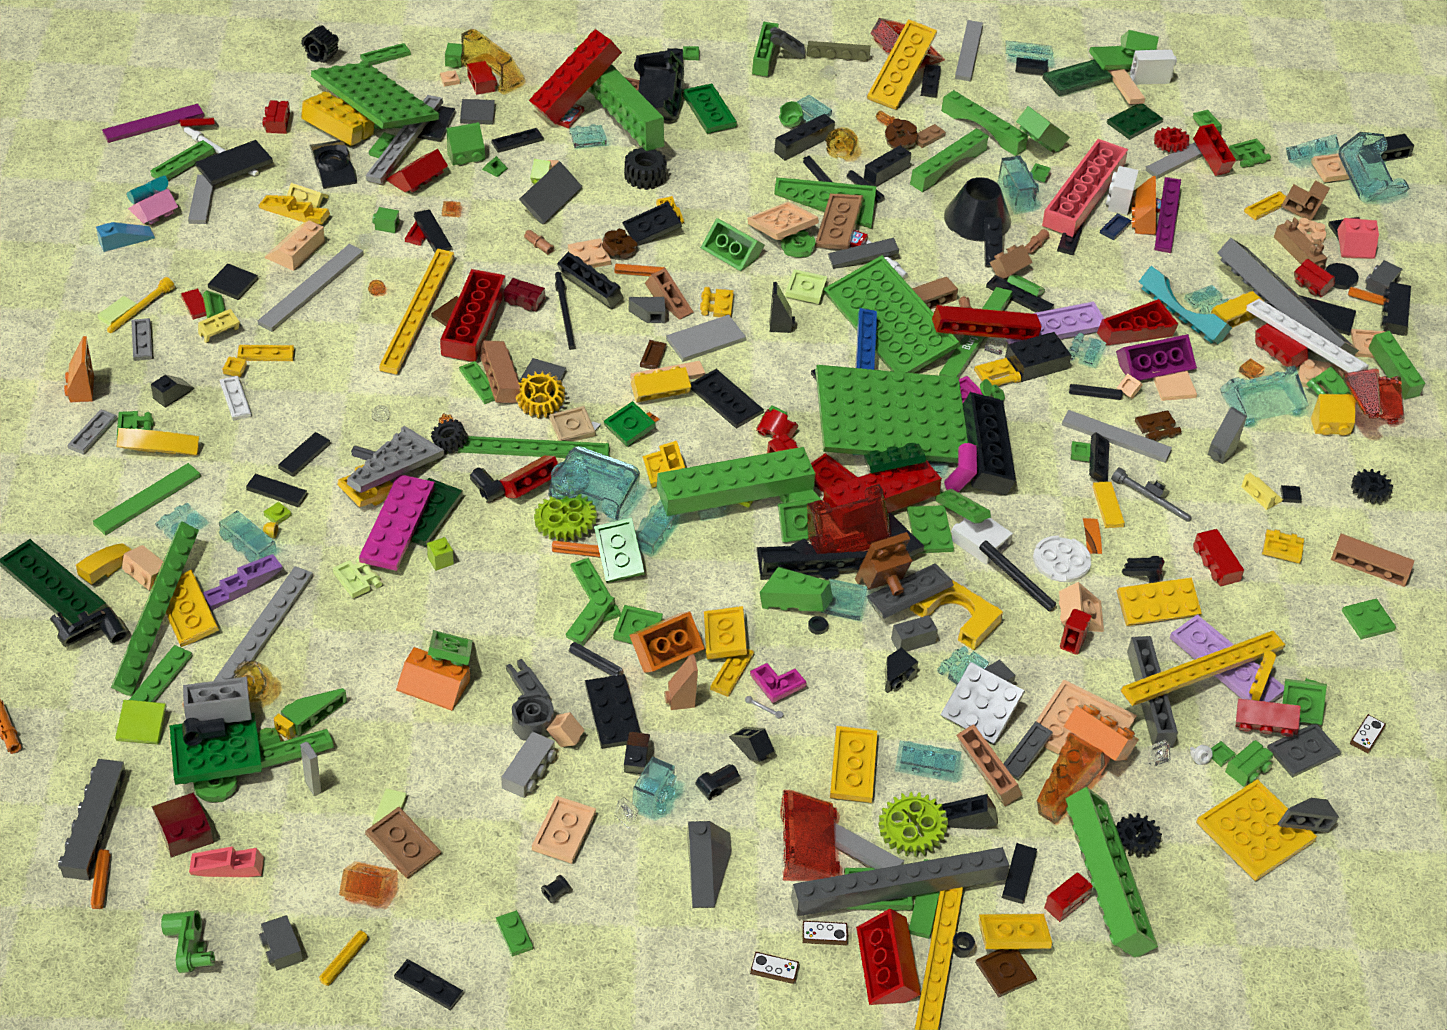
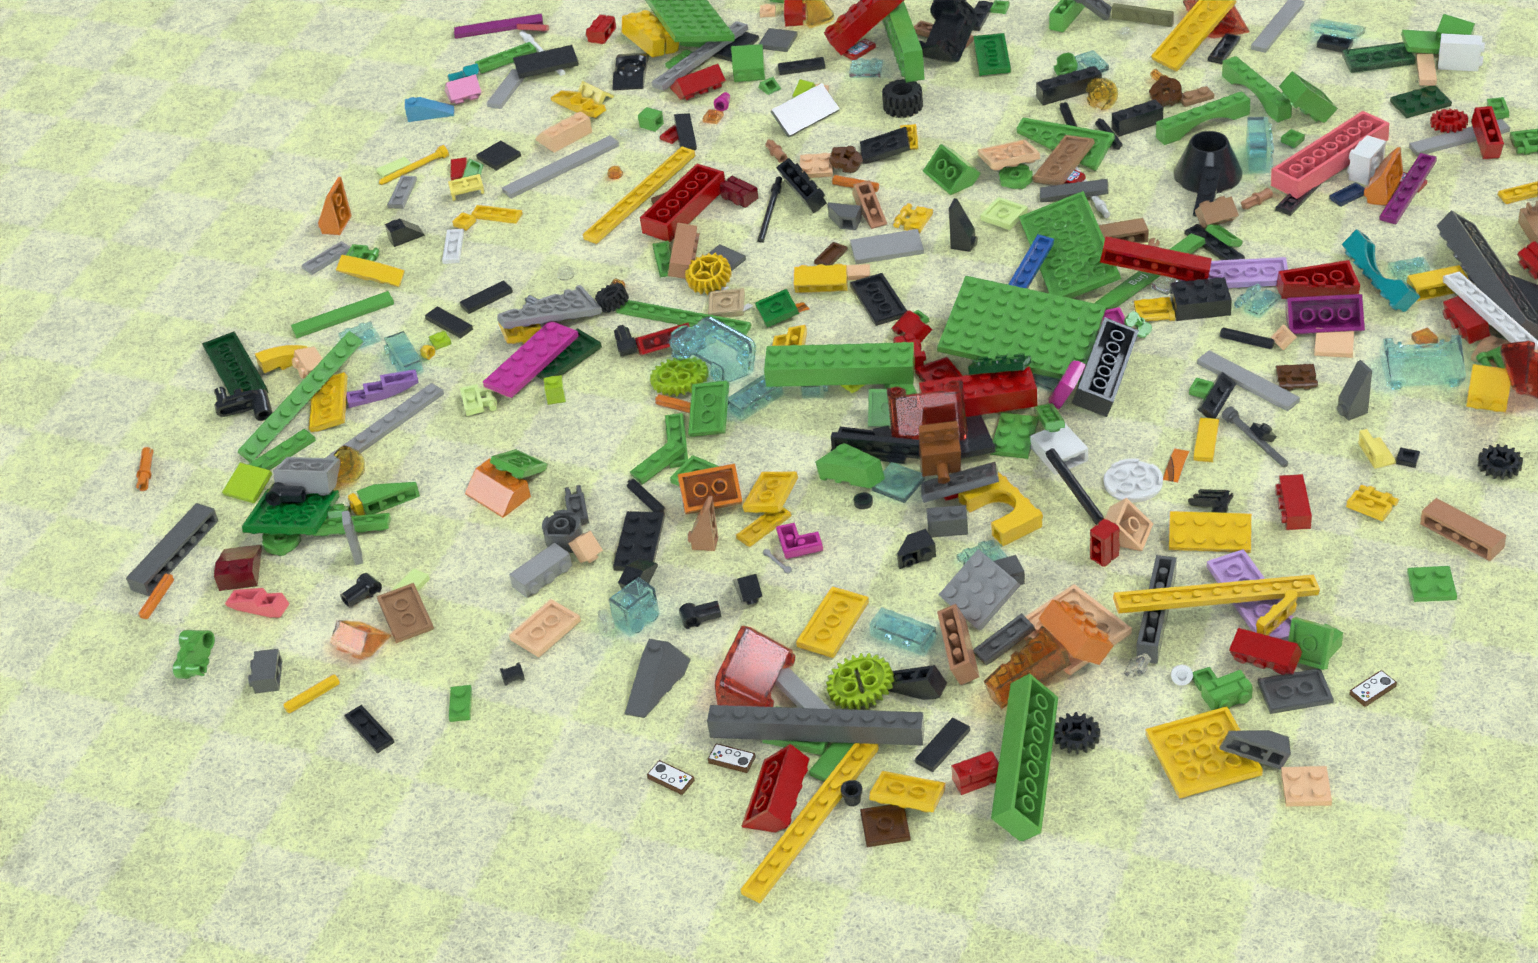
camera: 30 degrees right, 5 degrees down
none -> black piece [340,573,382,608]
none -> dark pink cone [713,92,730,112]
none -> light nougat plate [1281,766,1332,807]

